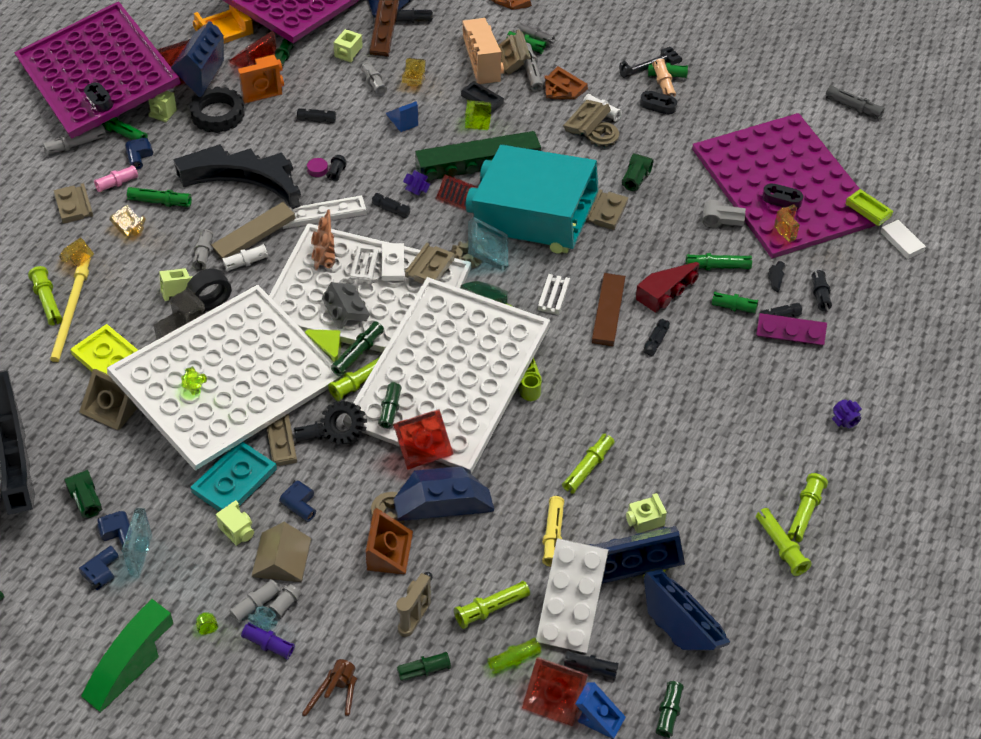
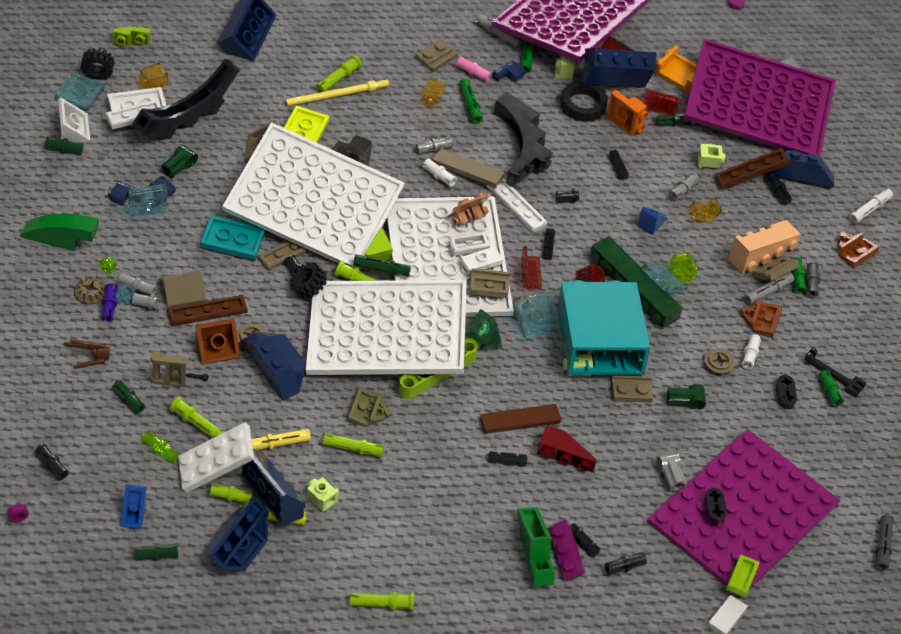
camera: 60 degrees right, 0 degrees up
clear yellow bracket [59,237,94,267] -> none
black beam [84,82,114,112] -> none
yellowish green brick [159,268,193,301] -> none
clear neon green plant [181,366,207,395] -> none
black tyre [186,268,232,311] -> none
yellowish green brick [216,500,254,546] -> none
dark blue piece [279,480,316,522] -> none
magenta tile [307,158,328,177] -> none
dark grey bracket [322,282,370,329] -> none
dark green axle [378,382,402,429] -> none
clear red slope [393,409,454,470] -> none
dark purple gear [403,170,430,196] -> none
black plate [461,81,504,113] -> none
clear red slope [522,657,588,726] -> none
white tile [538,274,570,315] -> none
dark tan plate [563,100,611,136] -> none
black pin [564,651,619,680] -> none
light nougat pin [652,59,676,97] -> none
green pin [685,253,753,270] -> none
green pin [712,291,759,314] -> none
lime pin [756,508,812,576] -> none
black bar [769,261,785,292] -> none
clear yellow bracket [774,204,800,243] -> none
dark purple gear [832,399,862,428] -> none
none -> dark tan gear [75,277,106,304]
none -> reddish brown tile [167,295,248,327]
none -> lime pin [210,483,253,503]
none -> olive slope [346,387,393,427]
none -> green slope [518,507,555,586]
none -> clear red panel [521,246,542,290]
none -> clear light blue plate [641,263,688,293]

